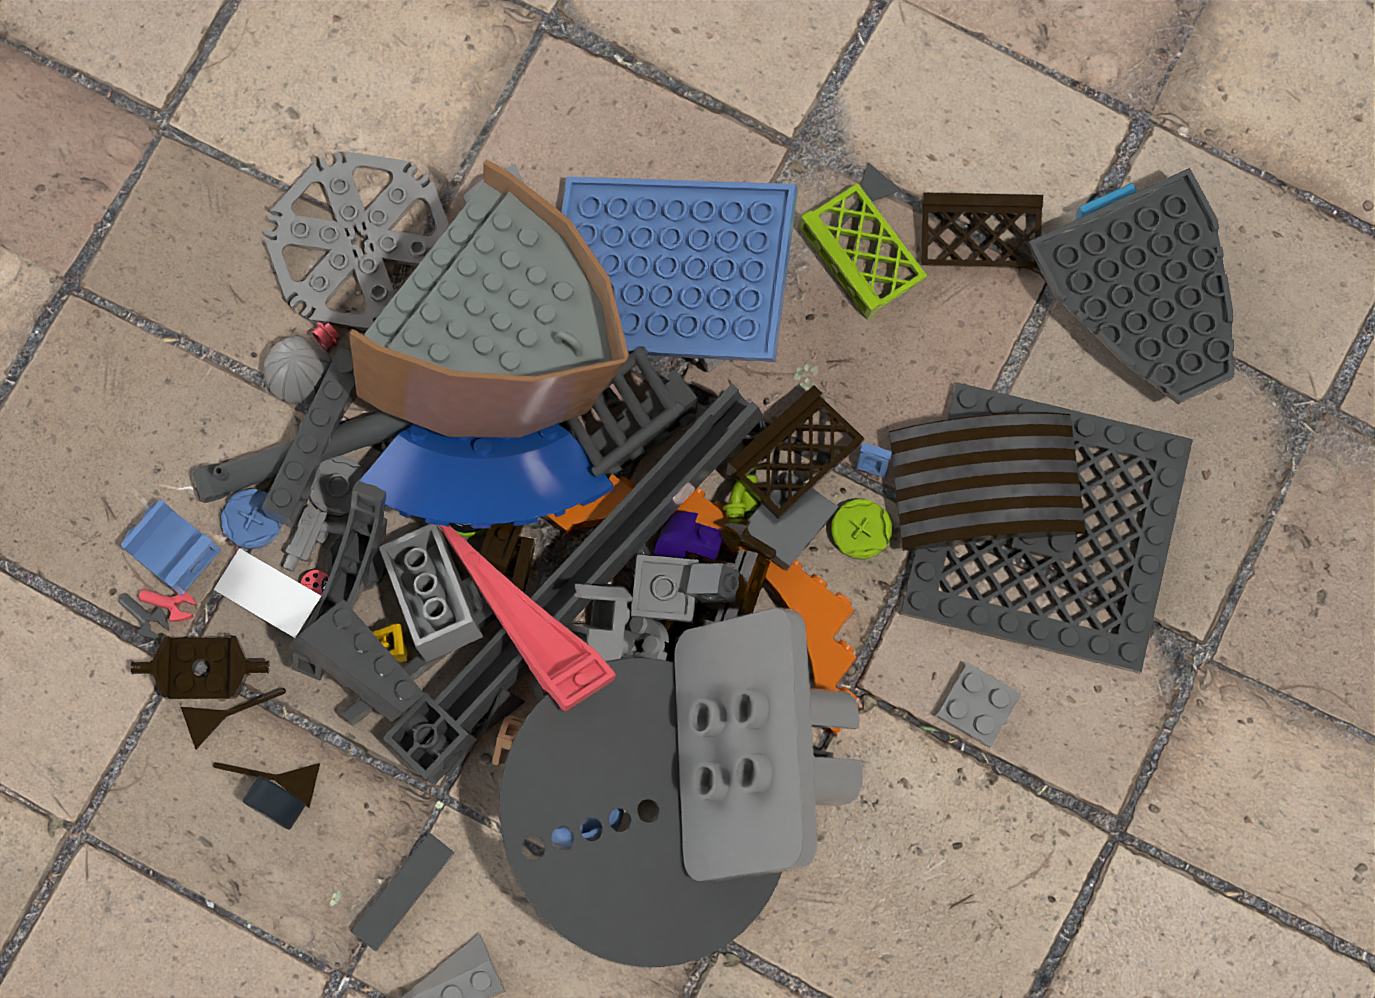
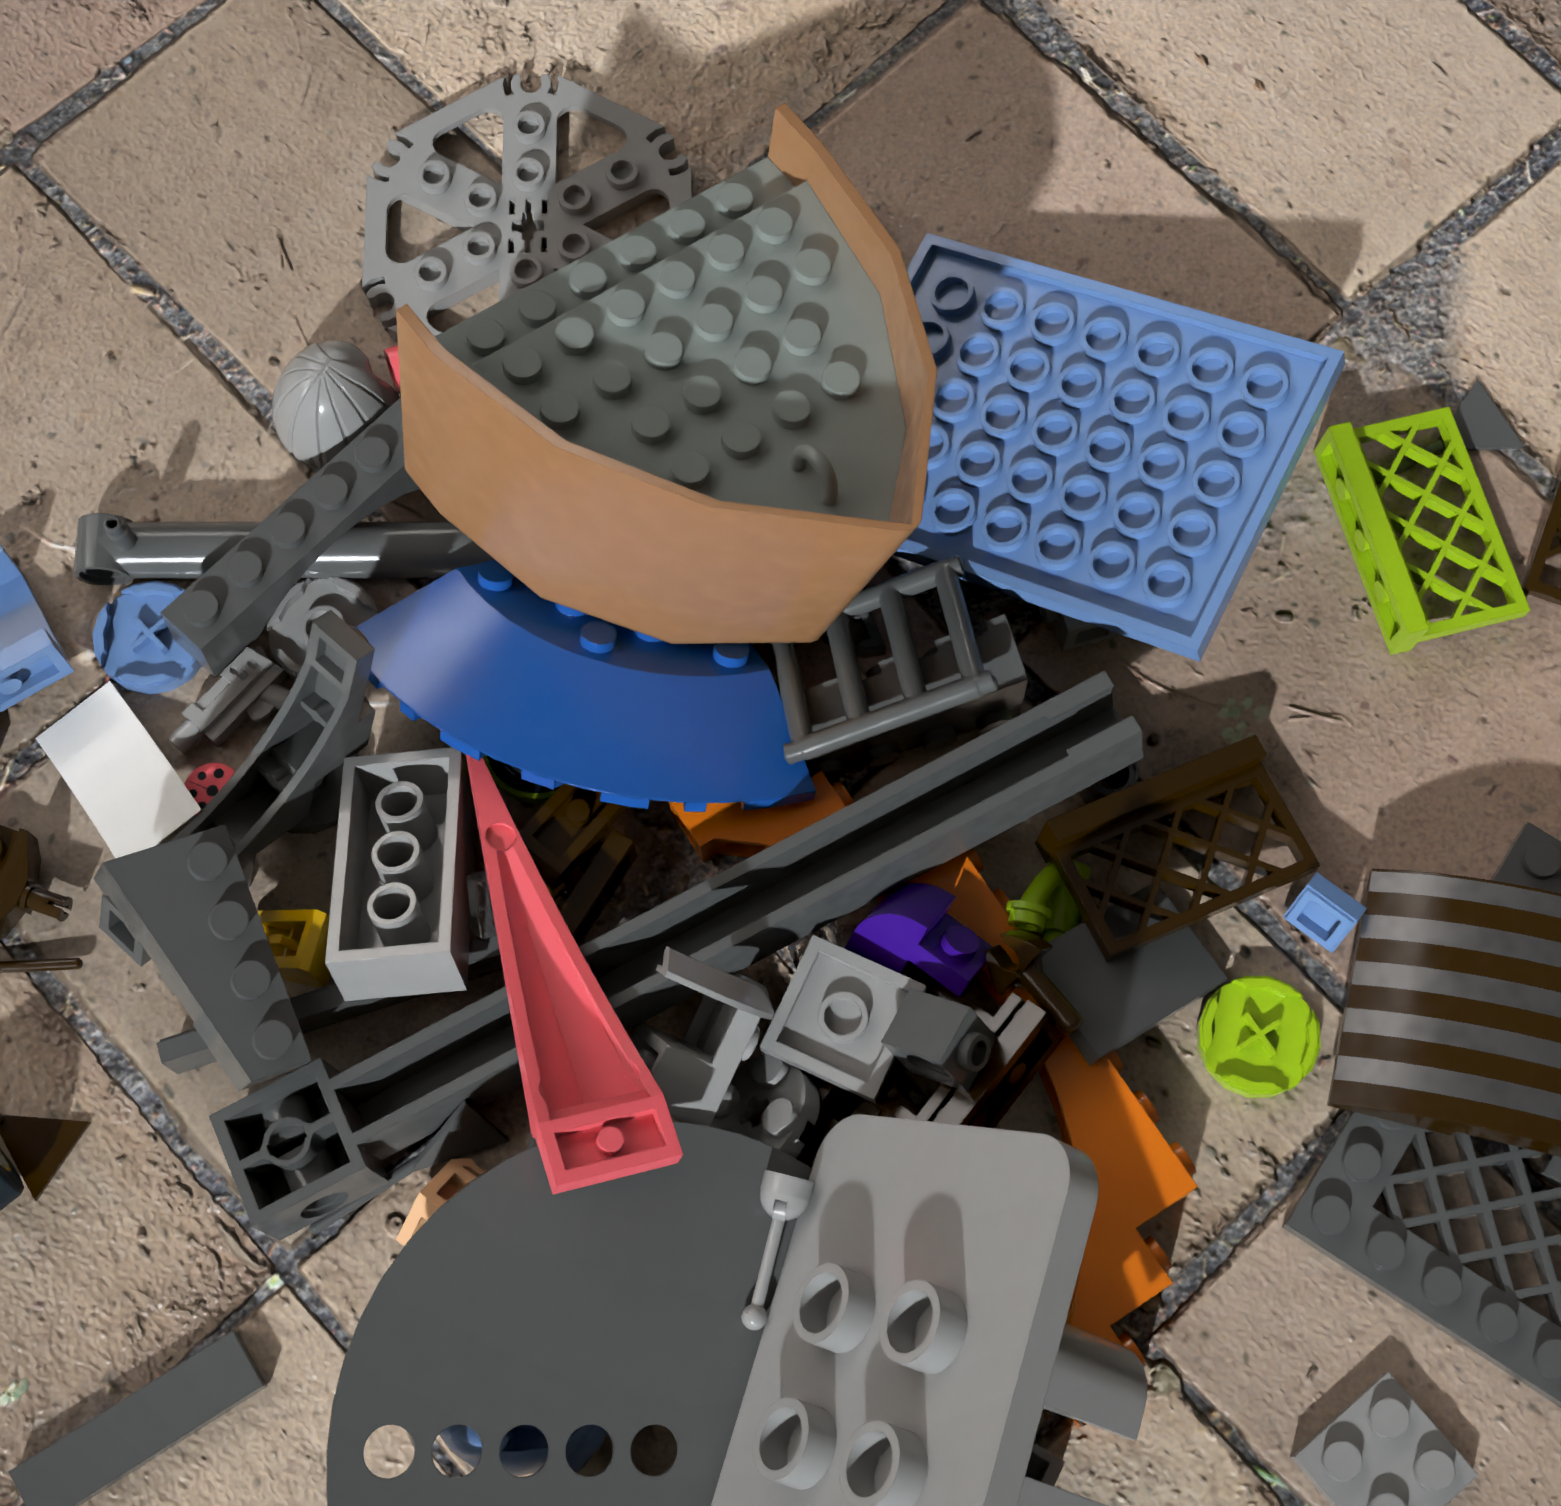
camera: 20 degrees right, 5 degrees down
none -> light grey hinge [741,1169,815,1331]

